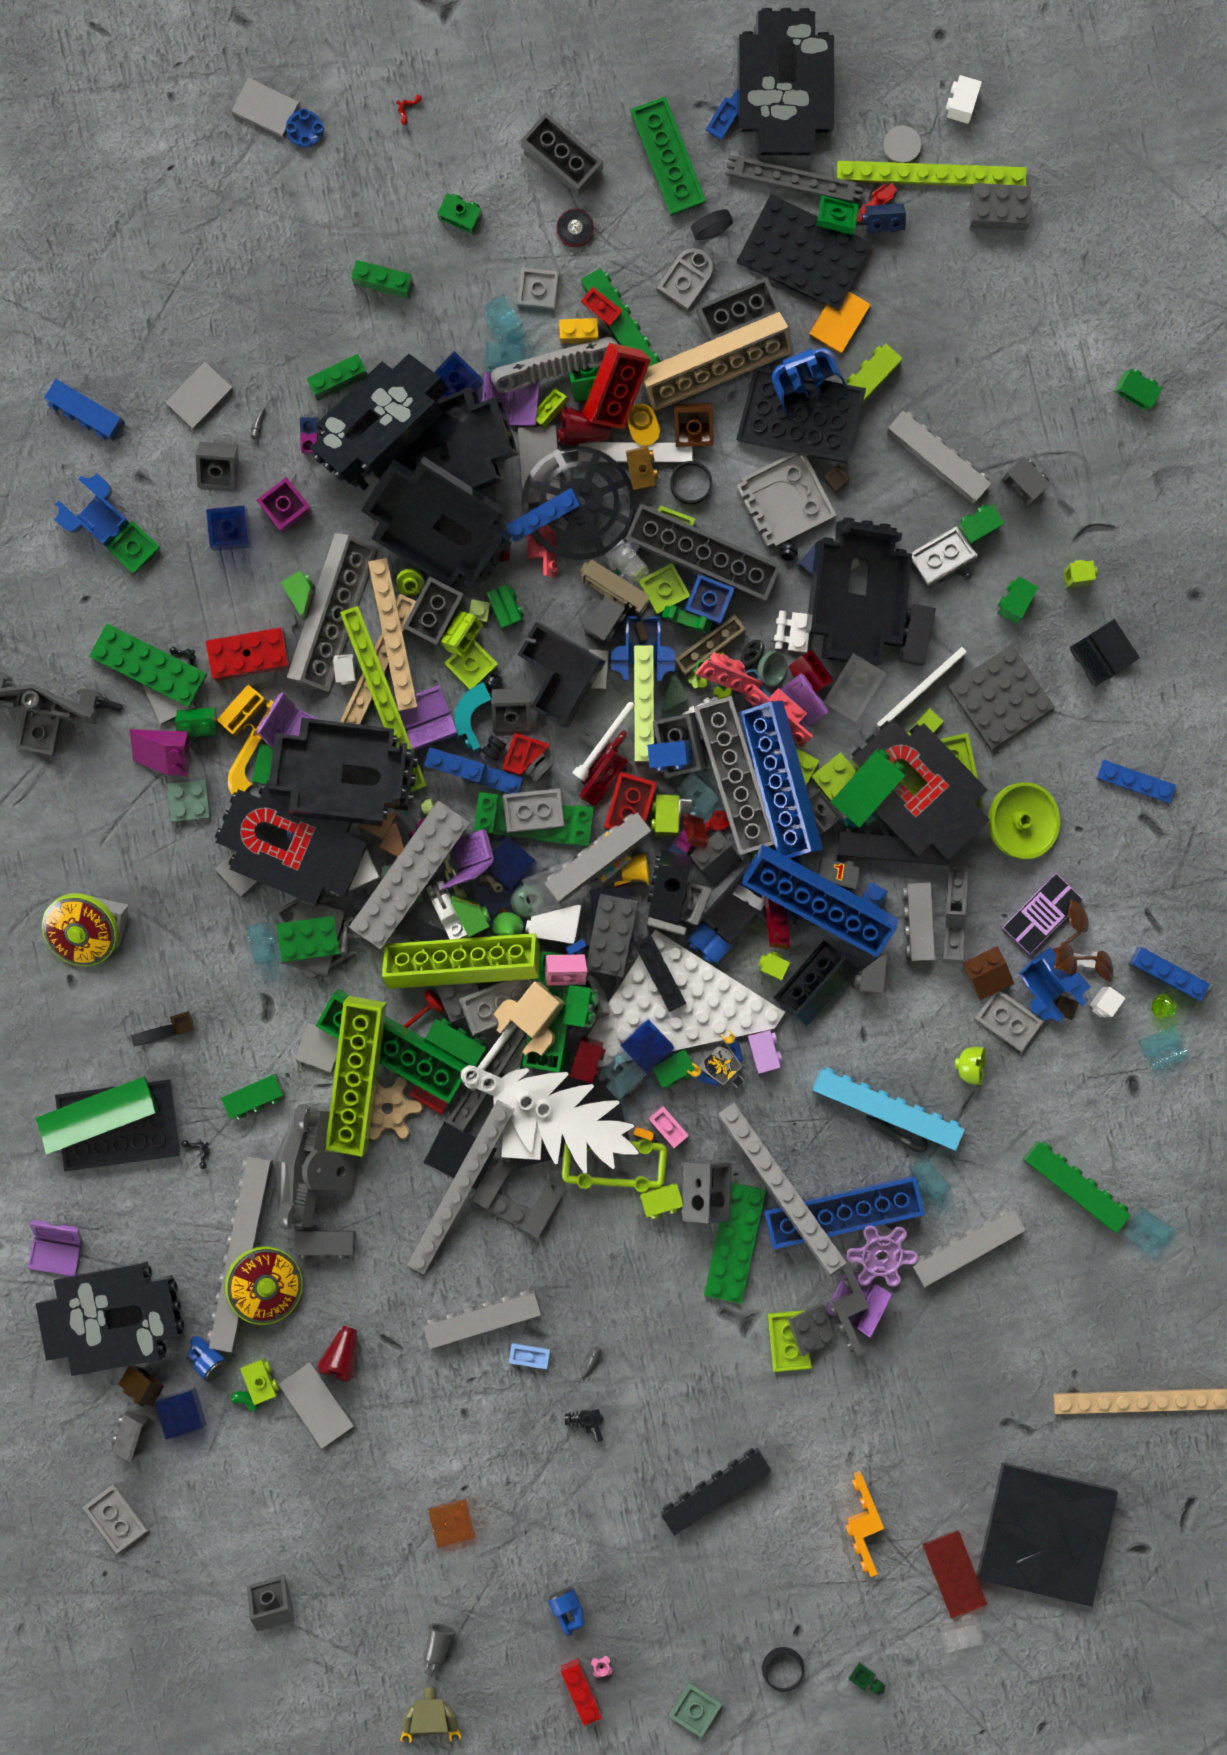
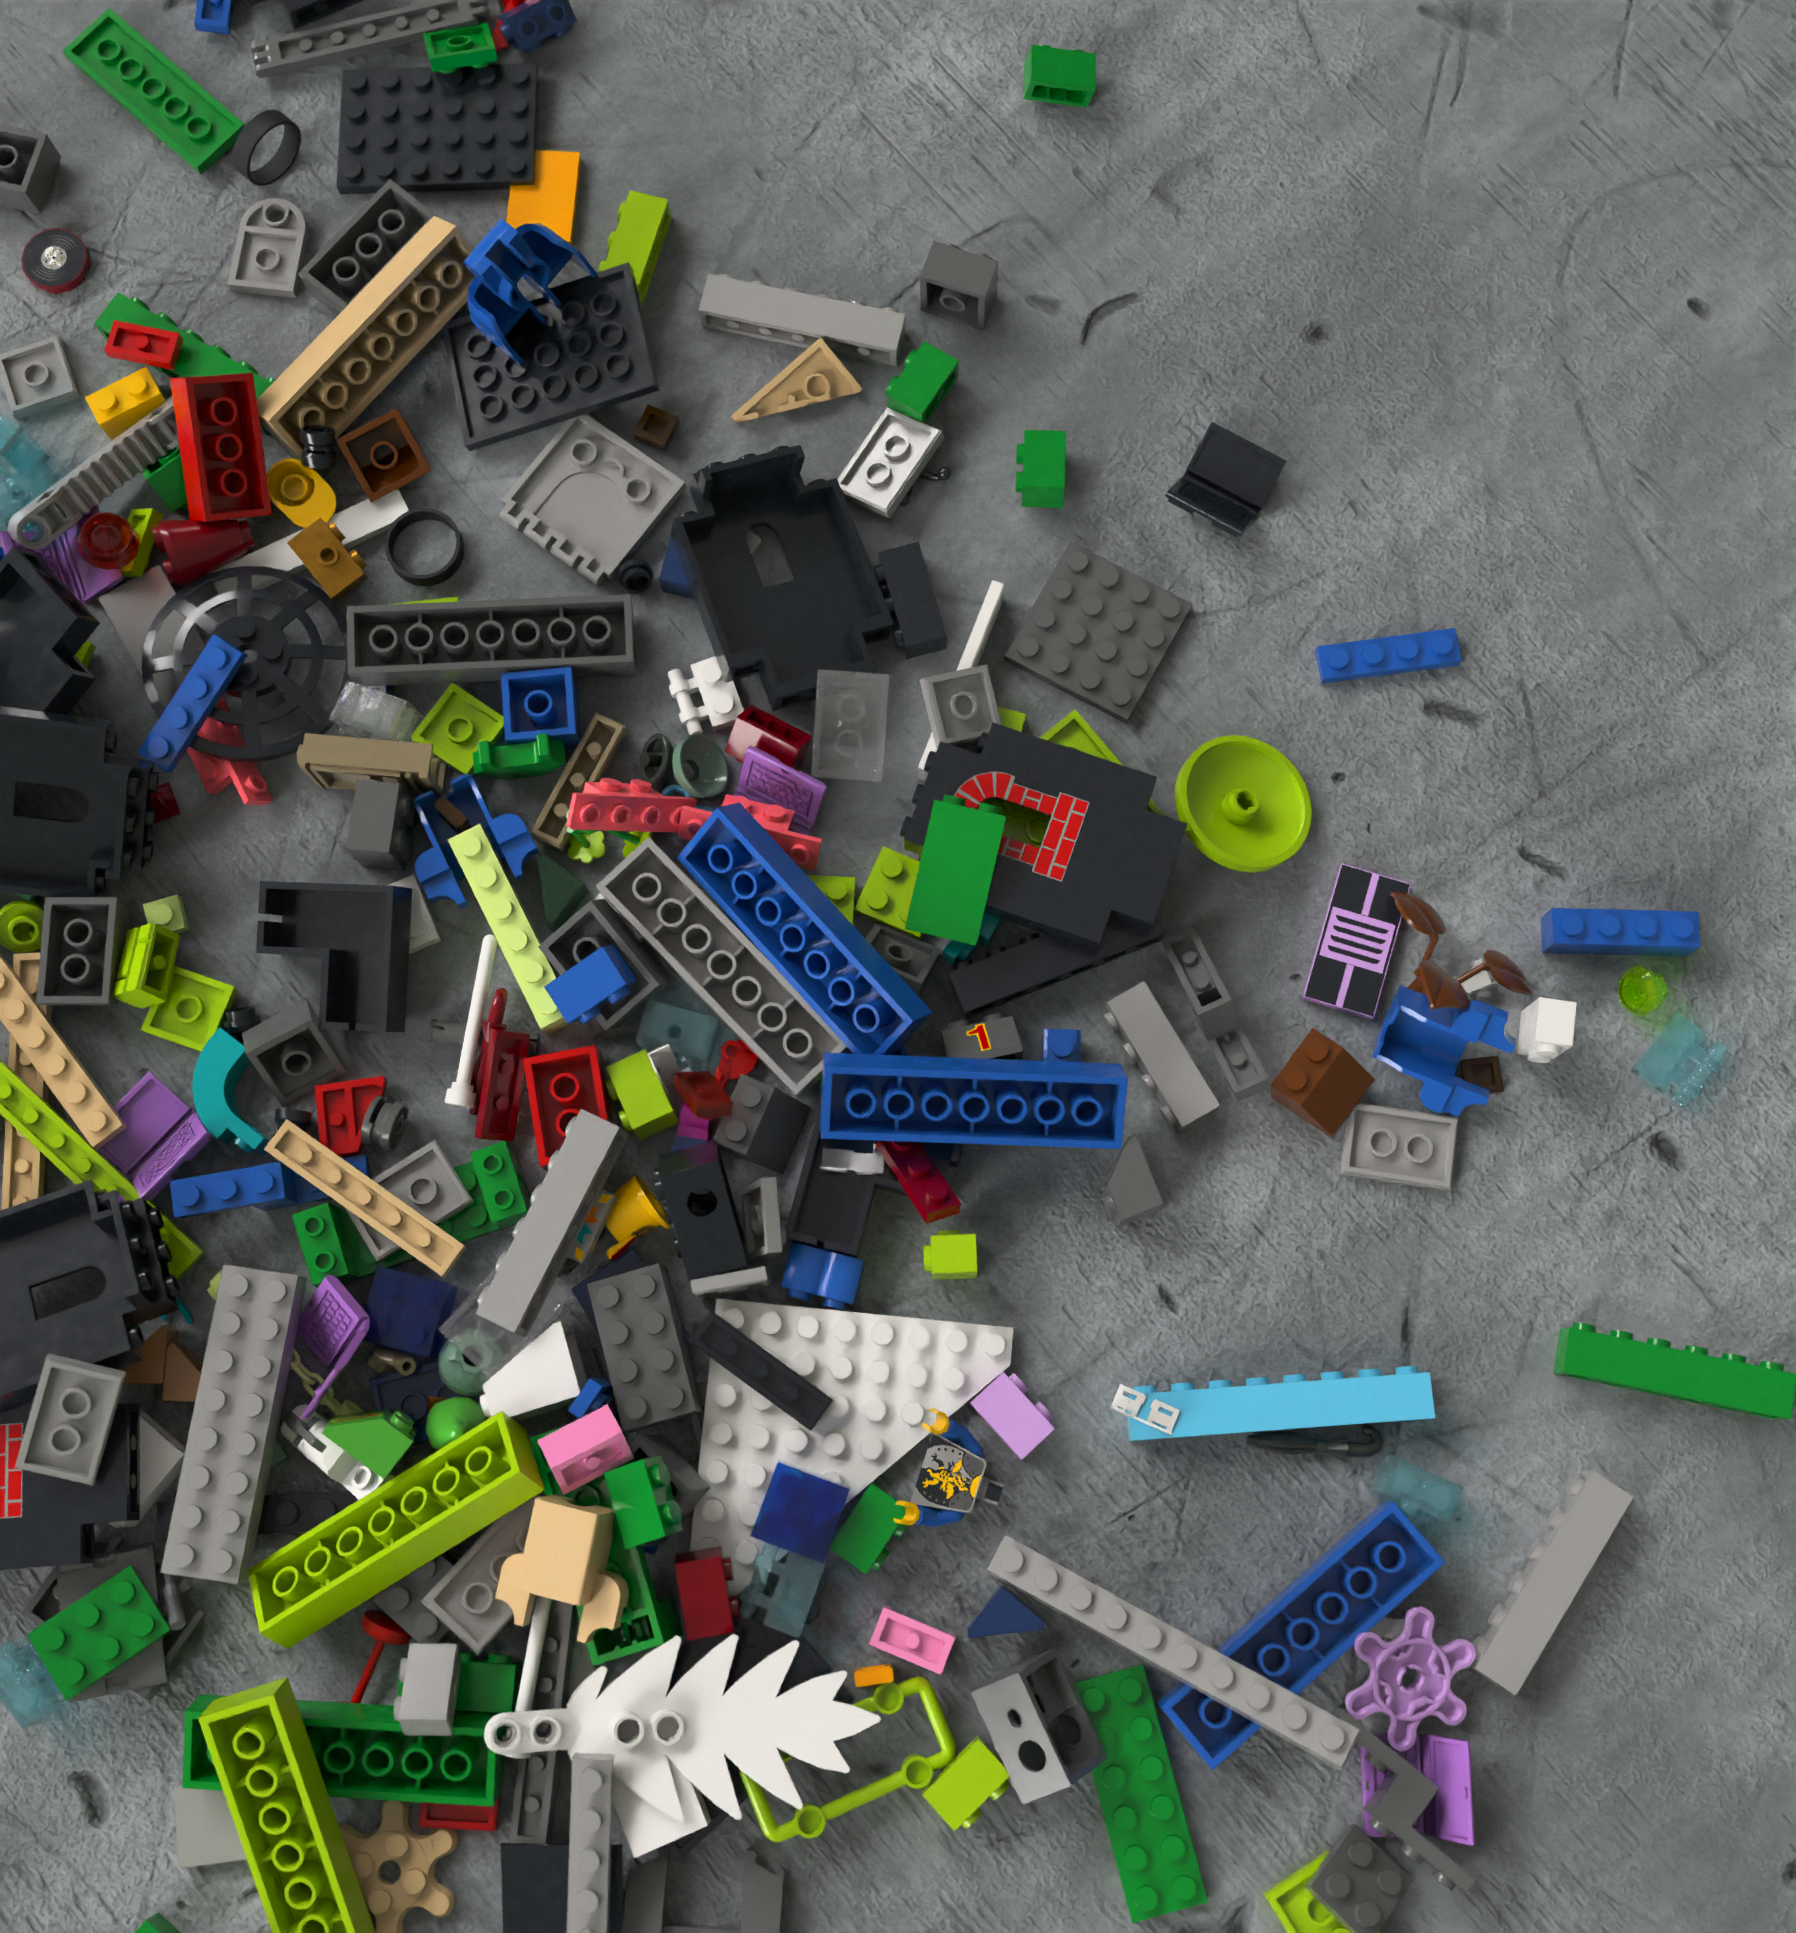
camera: 25 degrees left, 10 degrees down
green brick [487,584,525,630] -> none
black slope [774,940,857,1026] -> none
lime cylinder [955,1047,986,1085] -> none
lime brick [1064,560,1098,589] -> none
none -> light grey tile [15,1354,127,1486]
none -> clear red hat [77,512,140,570]
none -> tan plate [264,1119,467,1278]
none -> black wheel [300,425,336,469]
none -> light grey brick [394,1643,462,1736]
none -> tan wing [730,337,863,423]
none -> light grey tile [919,664,1002,749]
none -> dark blue slope [967,1585,1045,1638]
none -> white piece [1110,1384,1180,1435]

